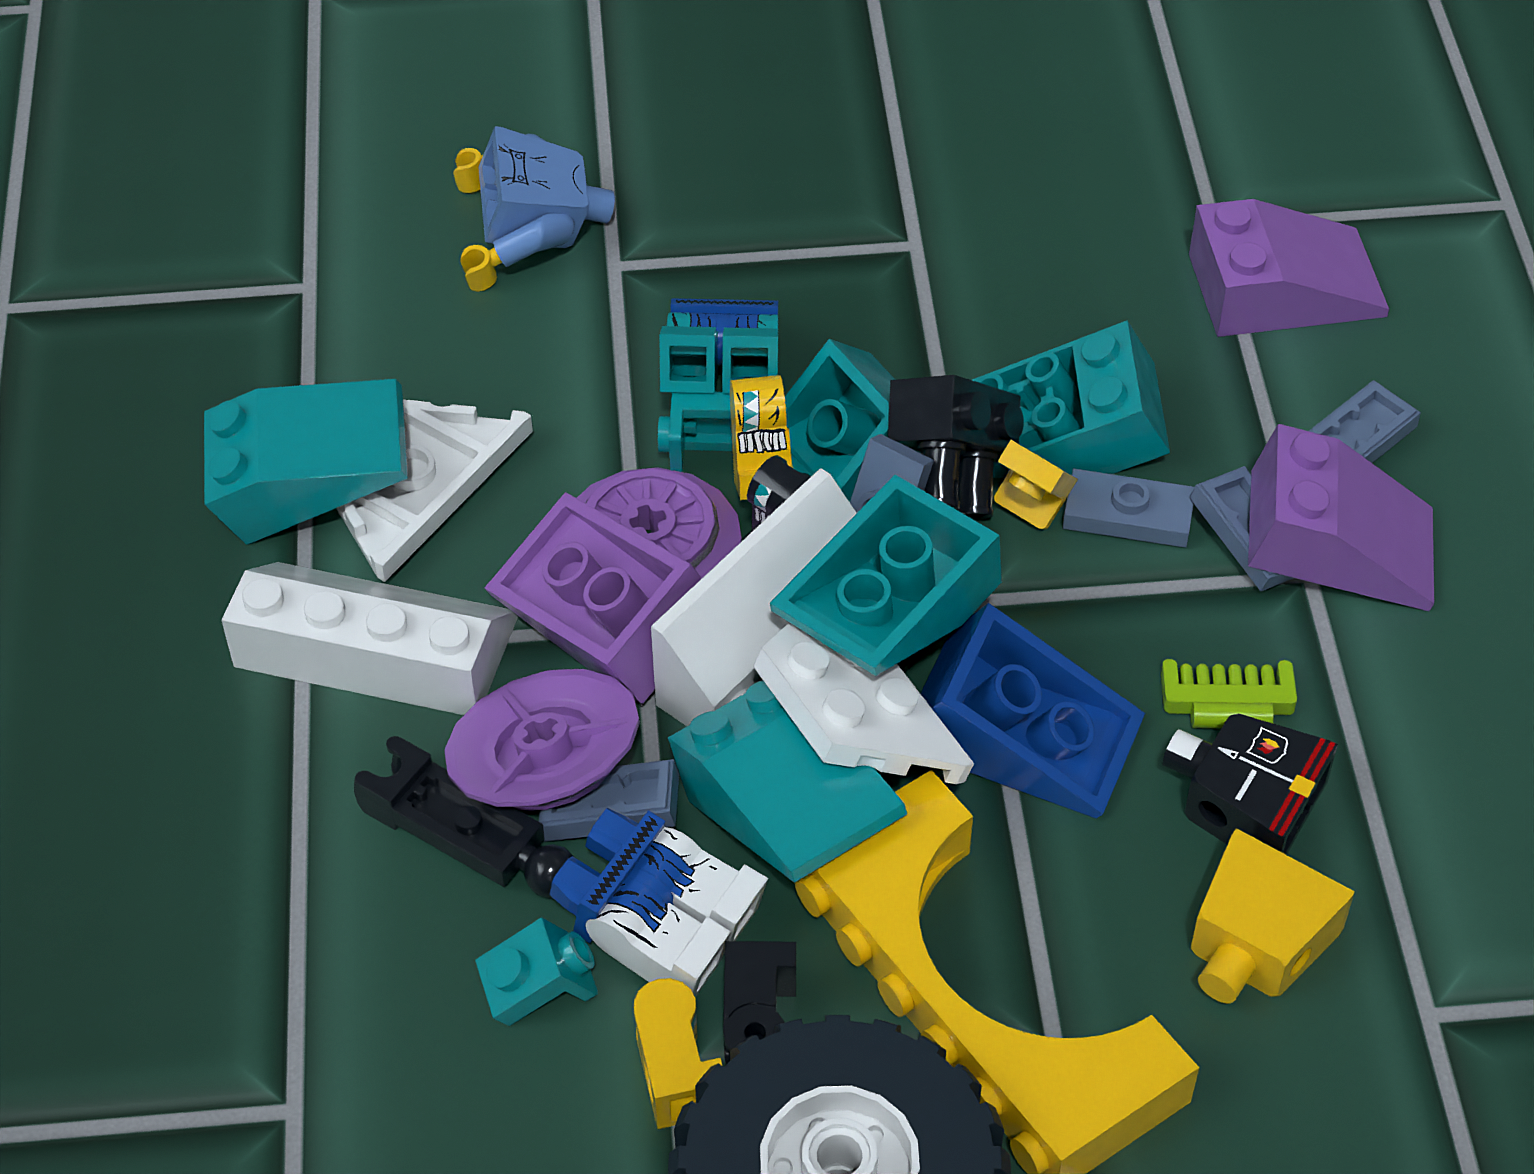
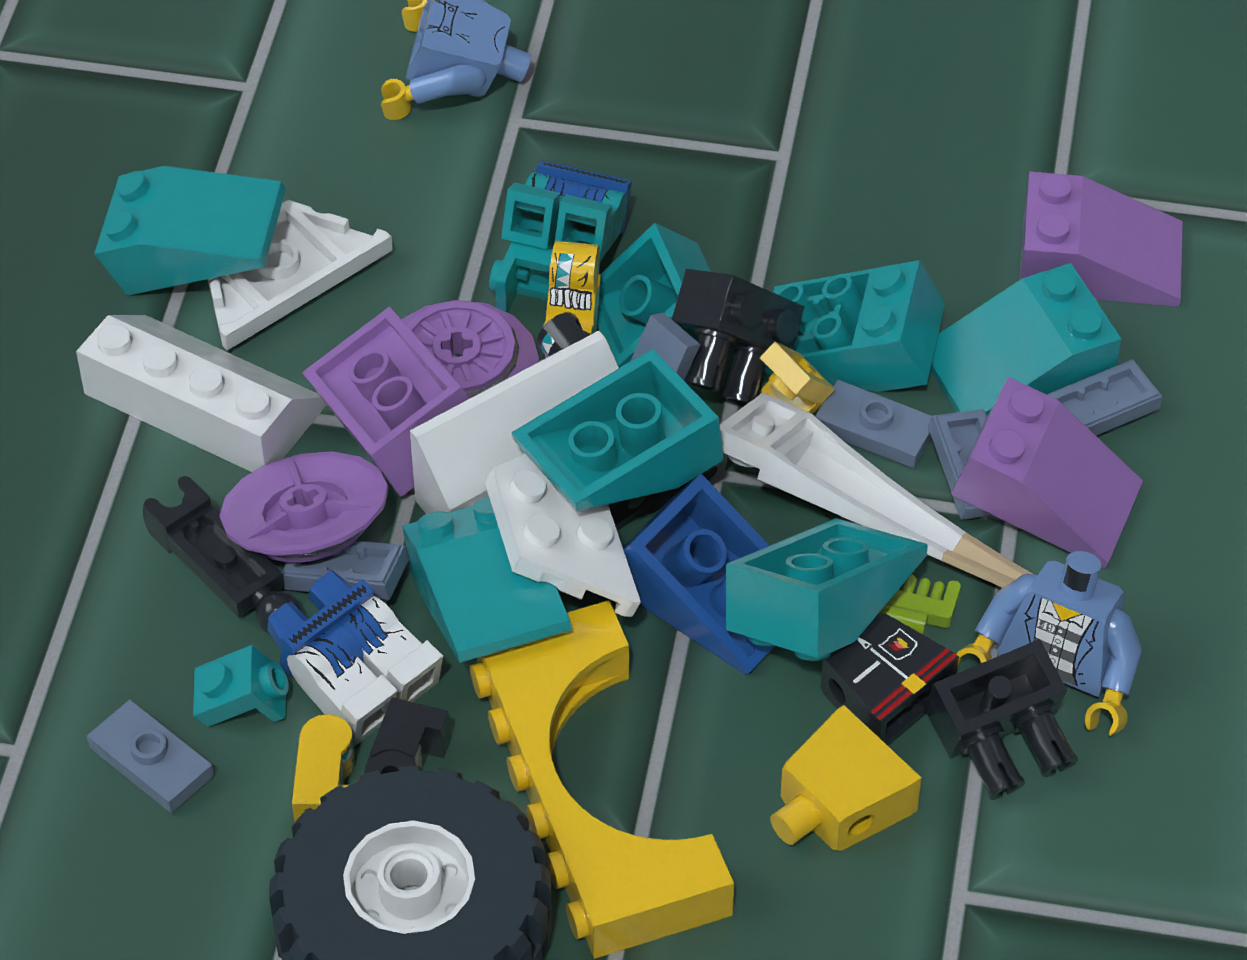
camera: 15 degrees right, 0 degrees up
none -> sand blue plate [87,699,214,813]
none -> white plate [720,393,1033,588]
none -> teal slope [726,518,928,661]
none -> black brick [924,639,1078,800]
none -> teal slope [930,263,1122,416]
none -> medium blue torso [956,551,1142,736]

